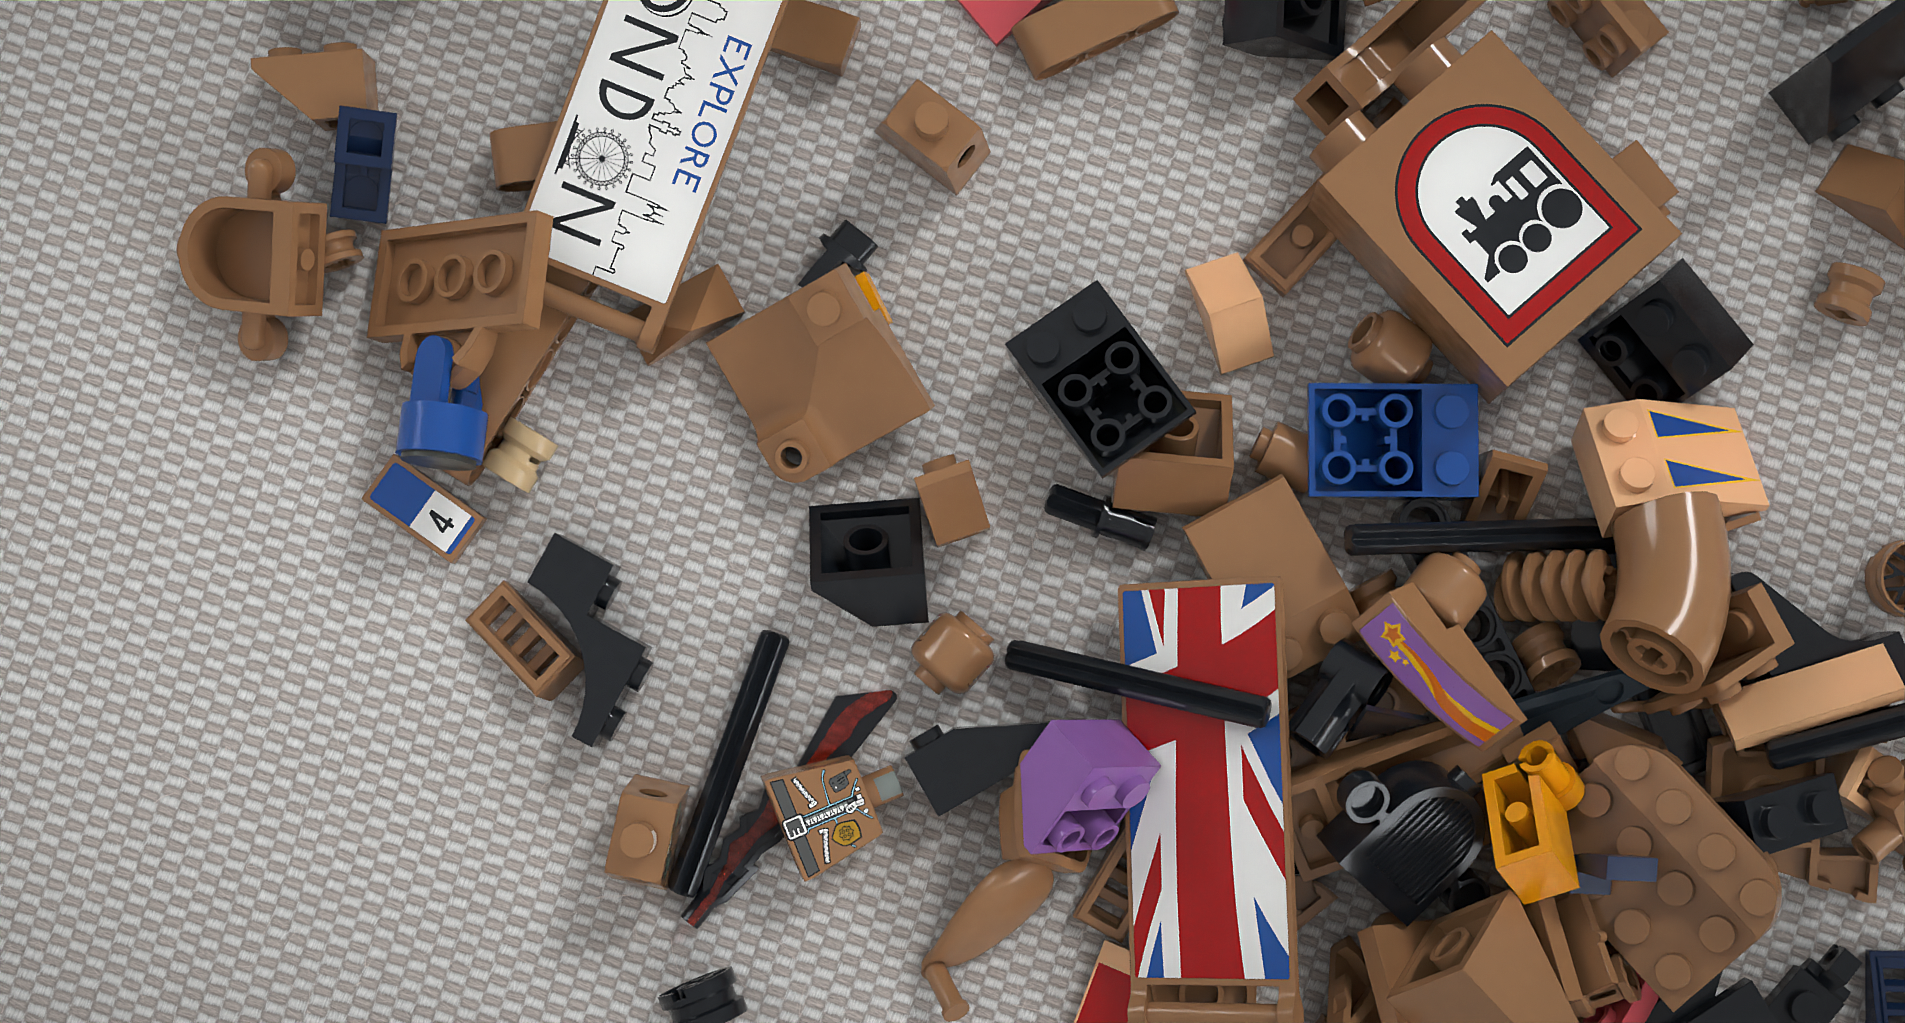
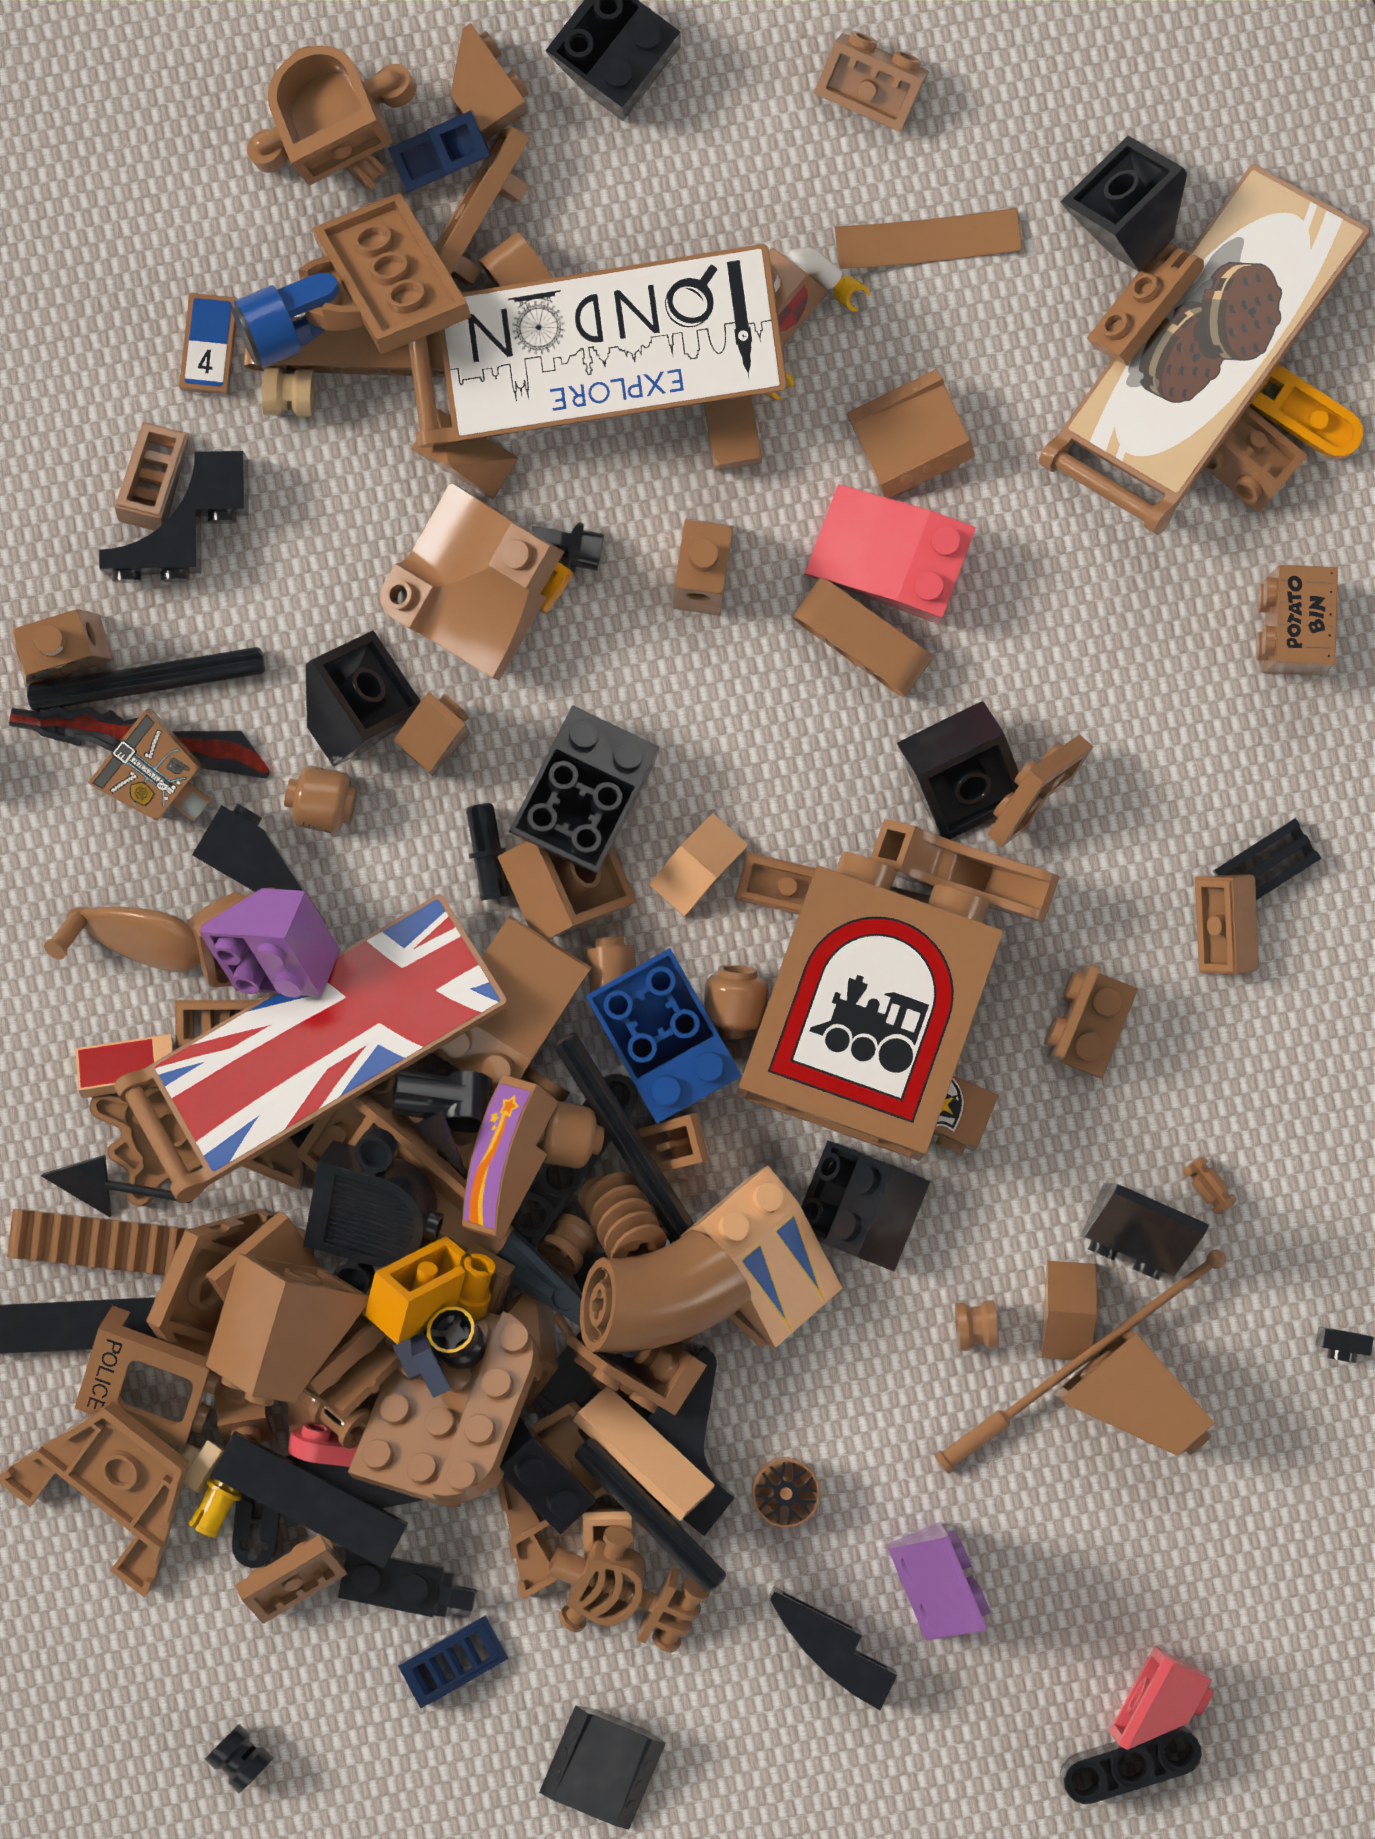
camera: 60 degrees right, 0 degrees up
black axle [1005,640,1272,728] -> none
none -> black wheel [427,1306,487,1369]
none -> medium nougat hinge [434,127,530,285]

